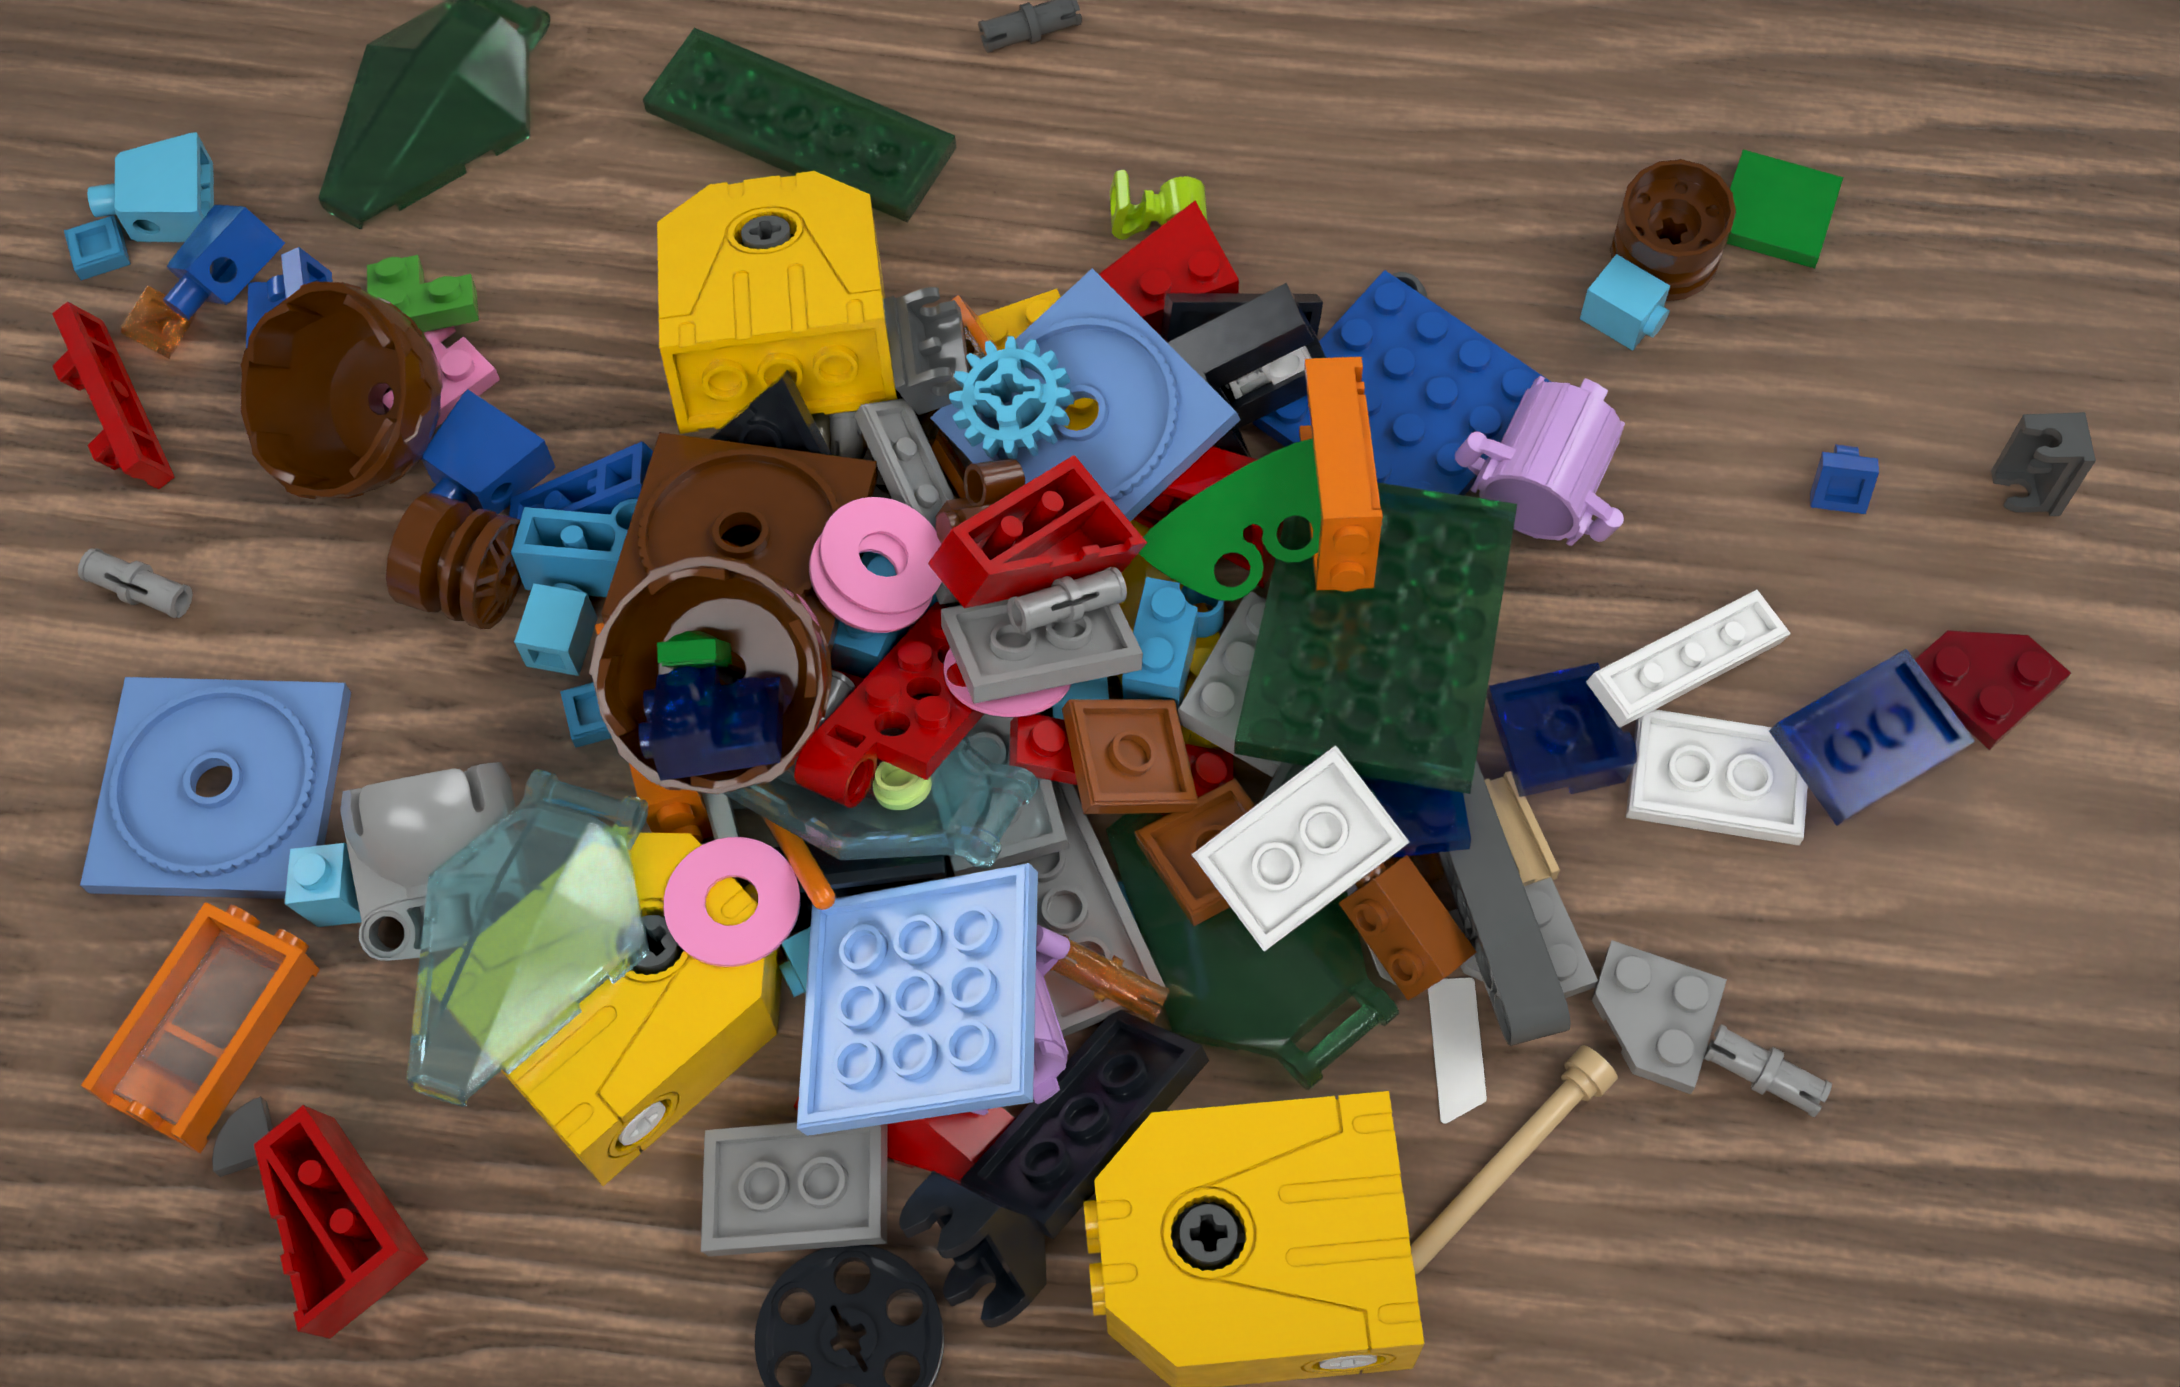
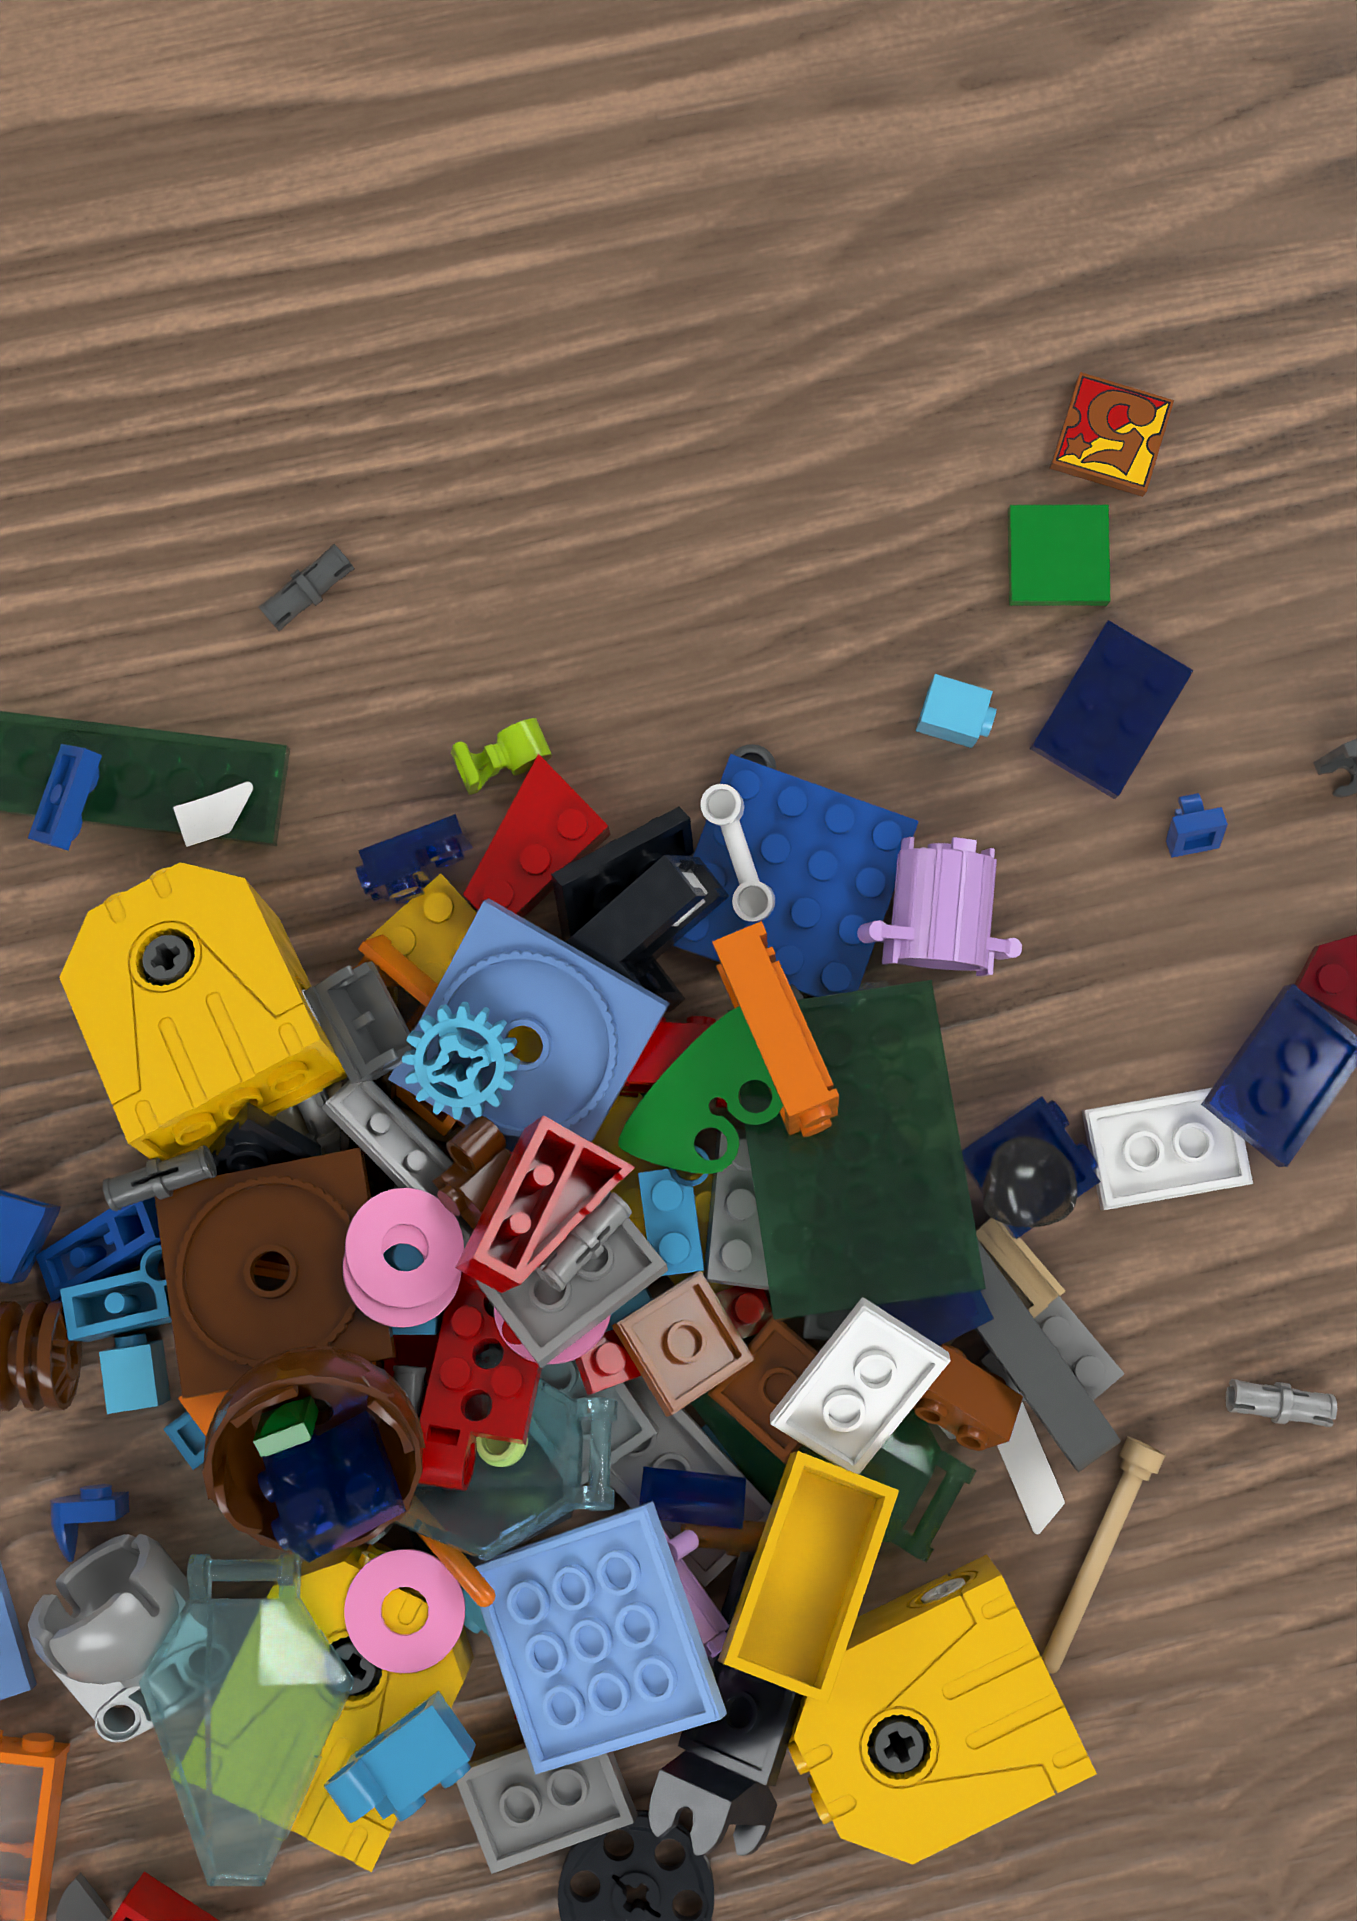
camera: 20 degrees left, 20 degrees up
medium azure brick [285,843,362,927] -> none
white tile [1586,590,1791,728] -> none
light grey plate [1591,940,1727,1094] -> none
reddish brown wheel [1610,159,1736,301] -> none
none -> blue plate [28,744,102,851]
none -> blue plate [50,1484,129,1562]
none -> dark grey pin [103,1145,217,1211]
none -> white sticker [173,782,253,847]
none -> dark azure hinge [324,1691,476,1823]
none -> clear blue plate [356,814,473,904]
none -> clear blue tile [639,1466,746,1529]
none -> white bar [701,784,775,922]
none -> yellow piece [718,1451,899,1705]
none -> clear smoke helmet [983,1137,1077,1227]
none -> clear blue plate [1030,620,1194,799]
none -> tile [1049,372,1174,497]

